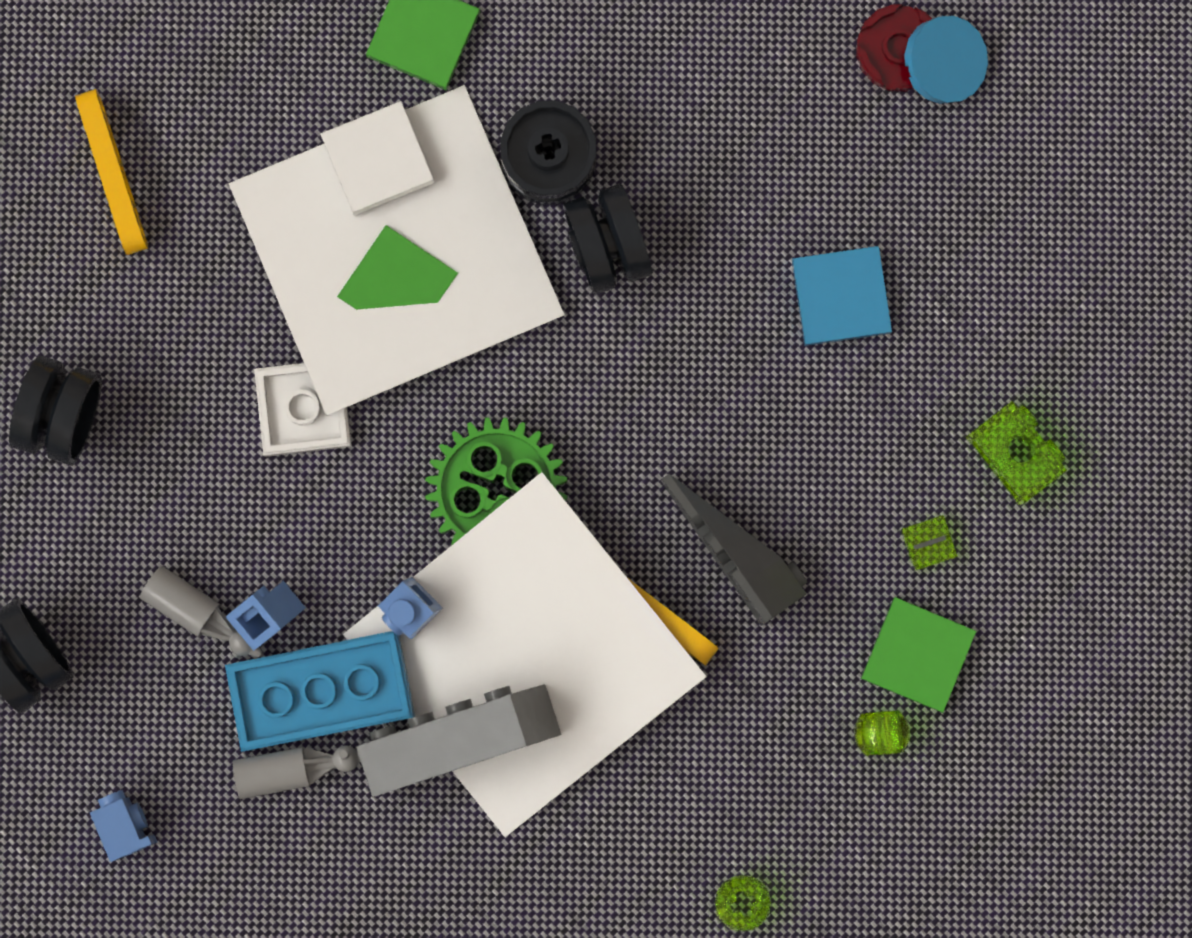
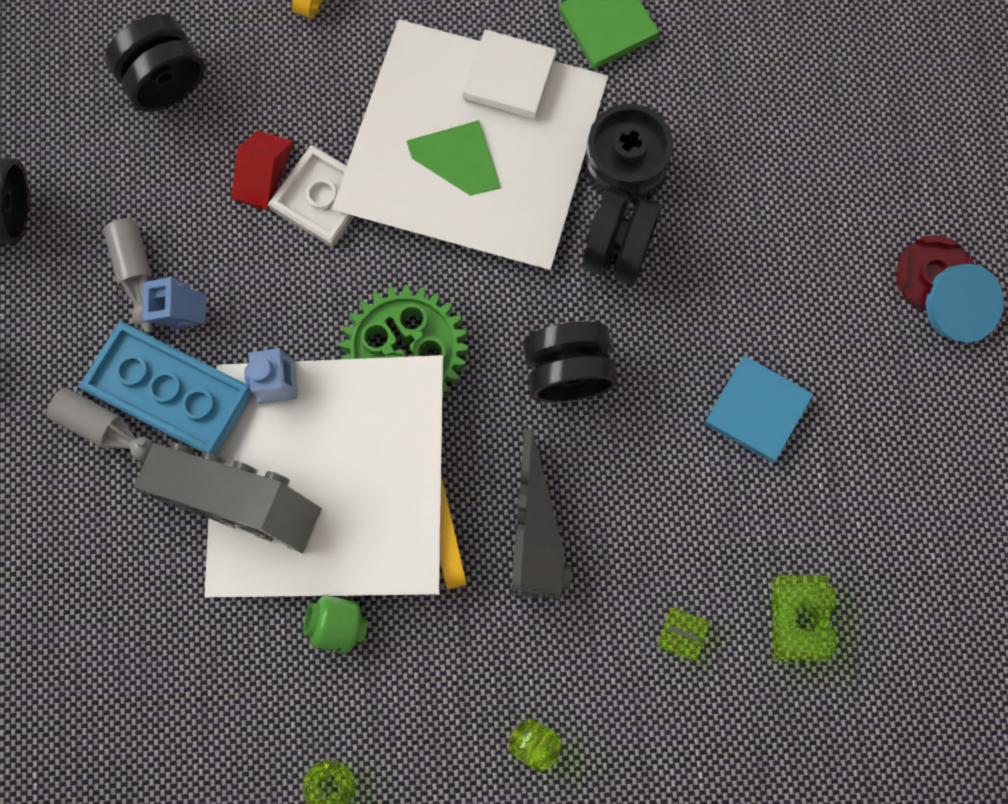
camera: 40 degrees right, 10 degrees down
bright green tile [860,597,976,713] -> none
none -> red slope [231,130,294,211]
none -> bright green head [303,595,368,654]
none -> black wheel [522,321,618,403]

